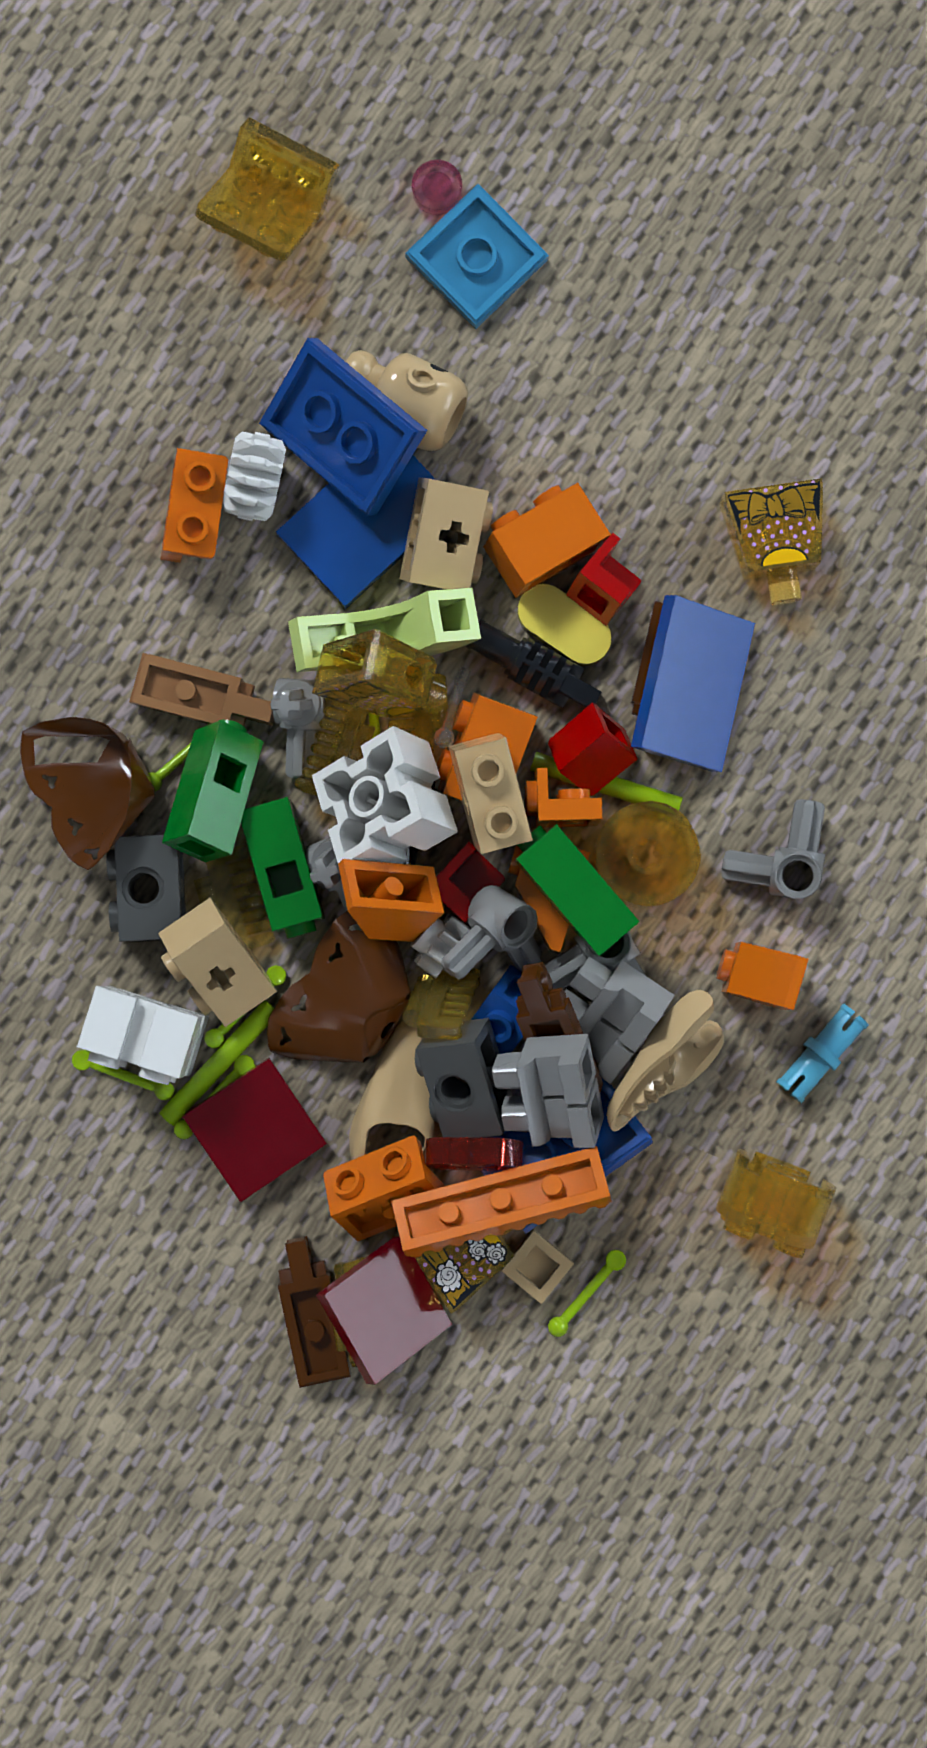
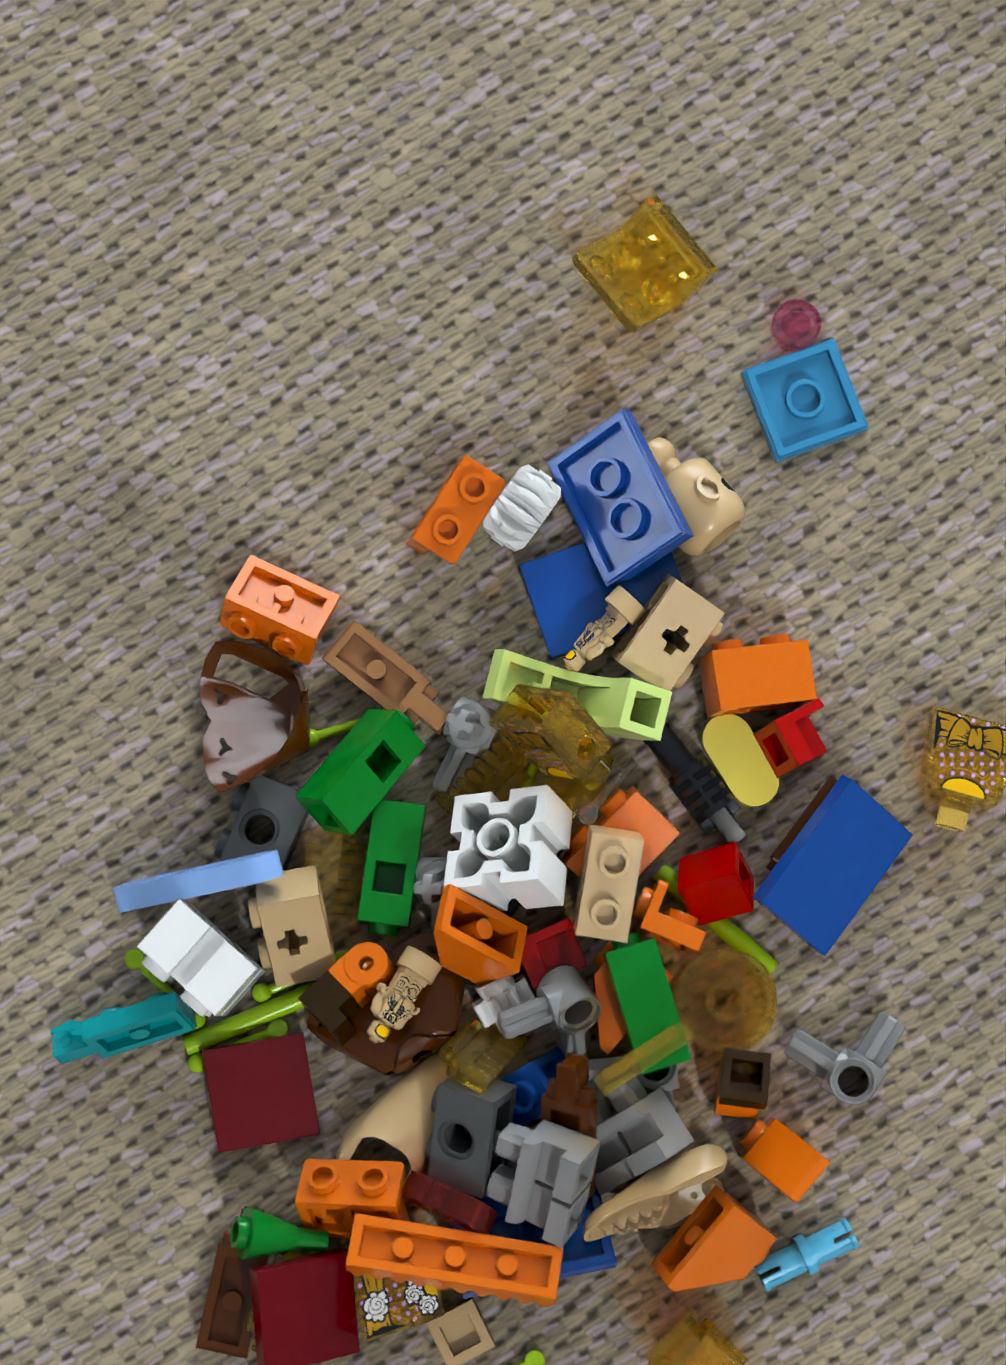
camera: 20 degrees right, 5 degrees down
none -> teal hinge [50,992,197,1064]
none -> light blue beam [112,849,284,913]
none -> orange bracket [220,554,340,665]
none -> green cone [230,1206,329,1260]
none -> leg [298,942,396,1046]
none -> tan piece [367,945,442,1044]
none -> tan piece [563,585,647,672]
none -> clear yellow tile [593,1021,694,1097]
none -> orange slope [651,1185,778,1292]
none -> dark brown leg [714,1048,771,1120]

